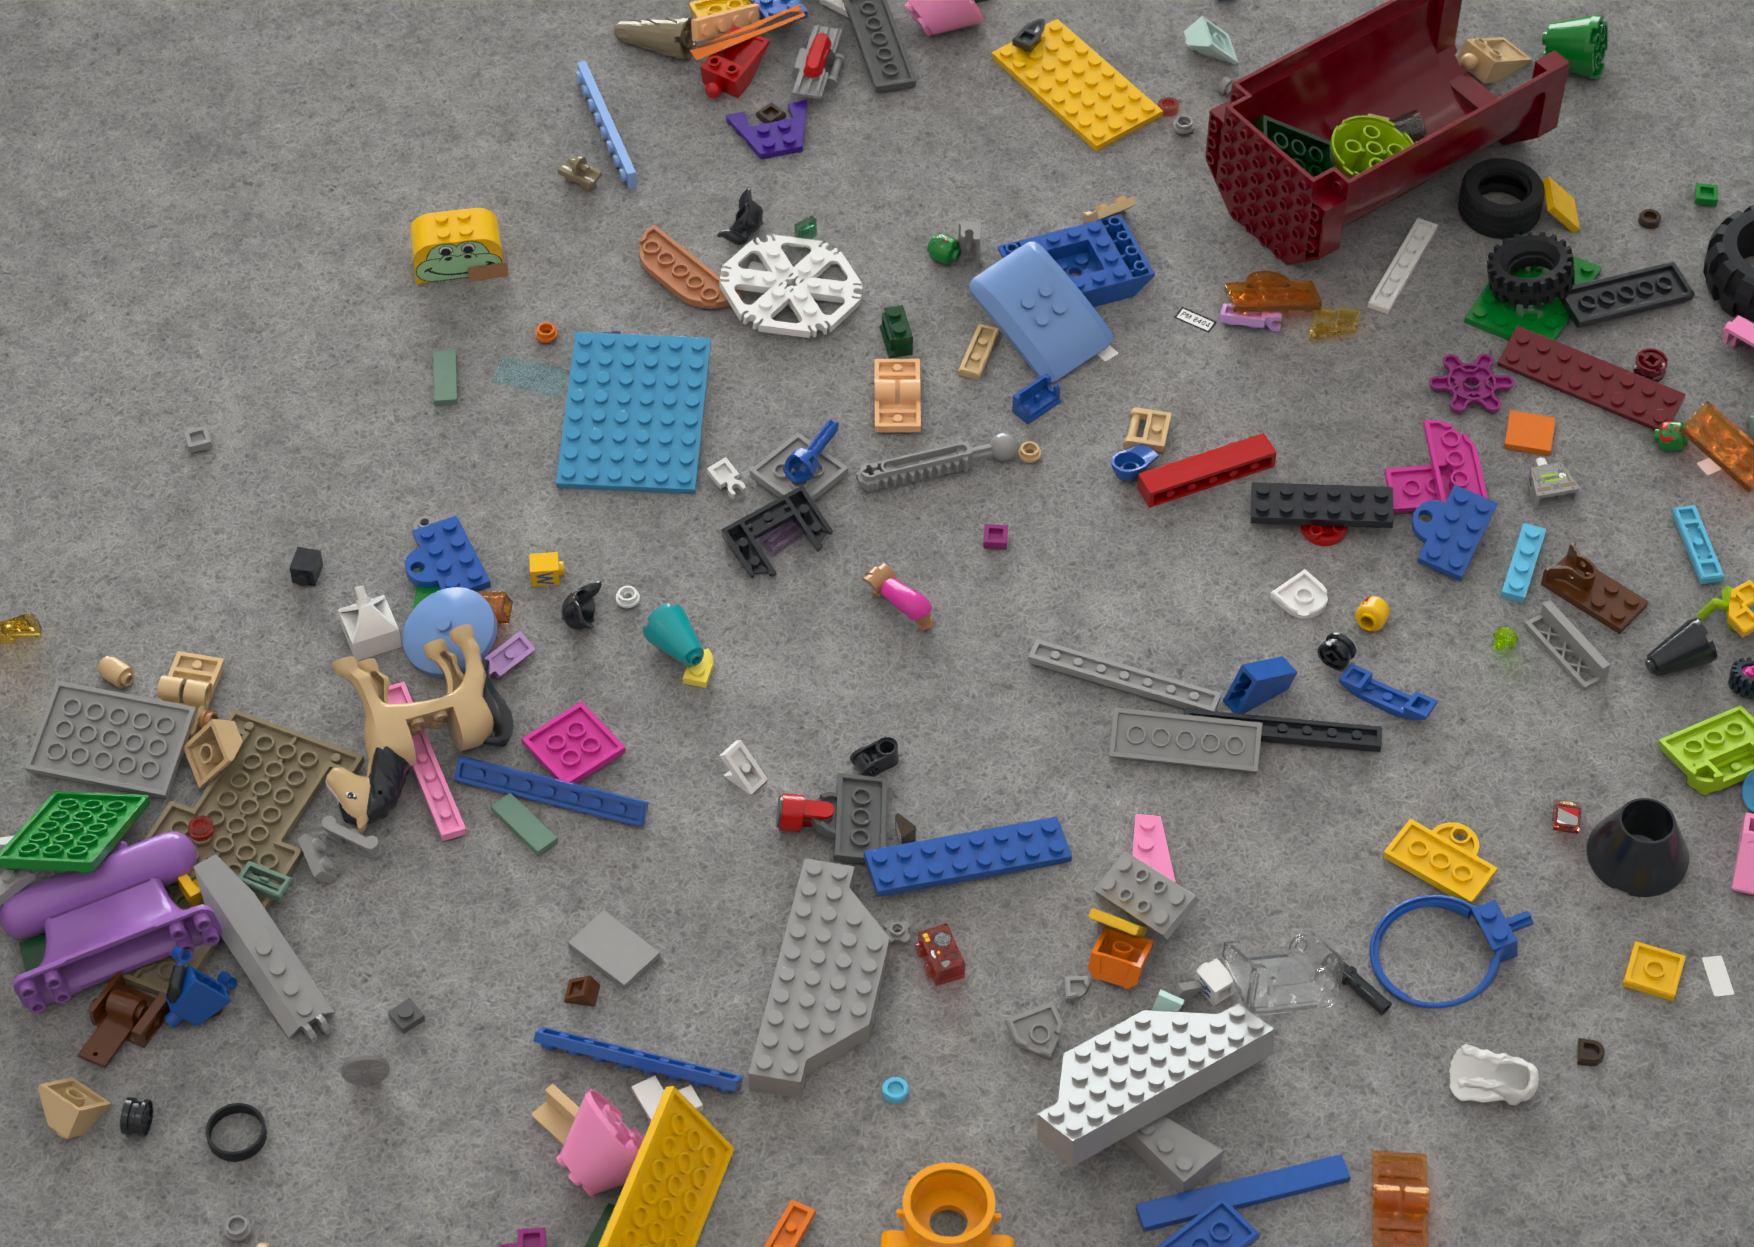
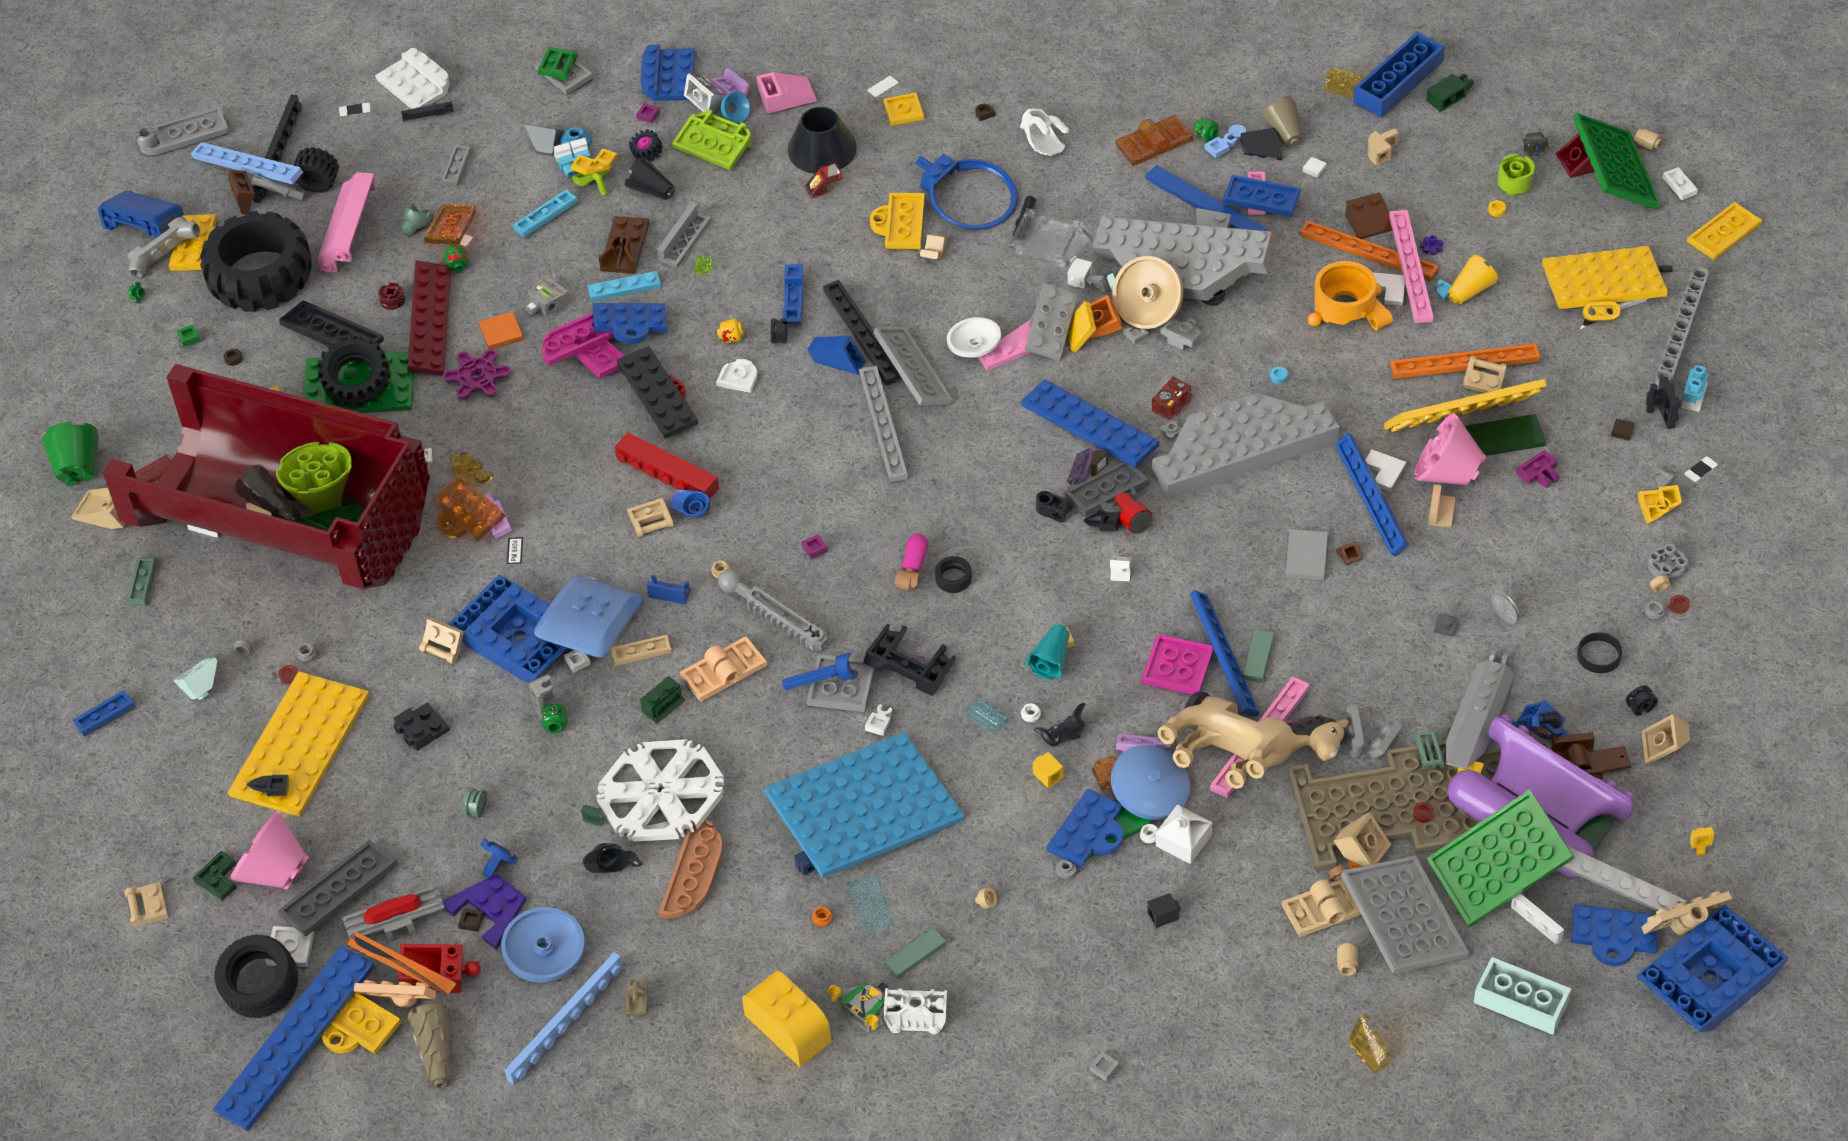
camera: 120 degrees left, 0 degrees up
none -> black plate [393,702,450,751]
none -> sand green wheel [462,787,487,818]
none -> blue tile [480,838,518,878]
none -> medium blue dish [501,907,585,983]
none -> torso [826,982,890,1033]
none -> white piece [884,988,947,1034]
none -> tan slope [920,234,948,259]
none -> black tyre [935,556,972,593]
none -> white dish [947,317,1001,358]
none -> clear light blue tile [964,698,1008,734]
none -> tan tile [975,887,997,909]
none -> clear purple plate [1067,448,1094,485]
none -> black plate [1083,512,1121,532]
none -> tan dish [1112,256,1183,329]
none -> white plate [1140,824,1158,843]

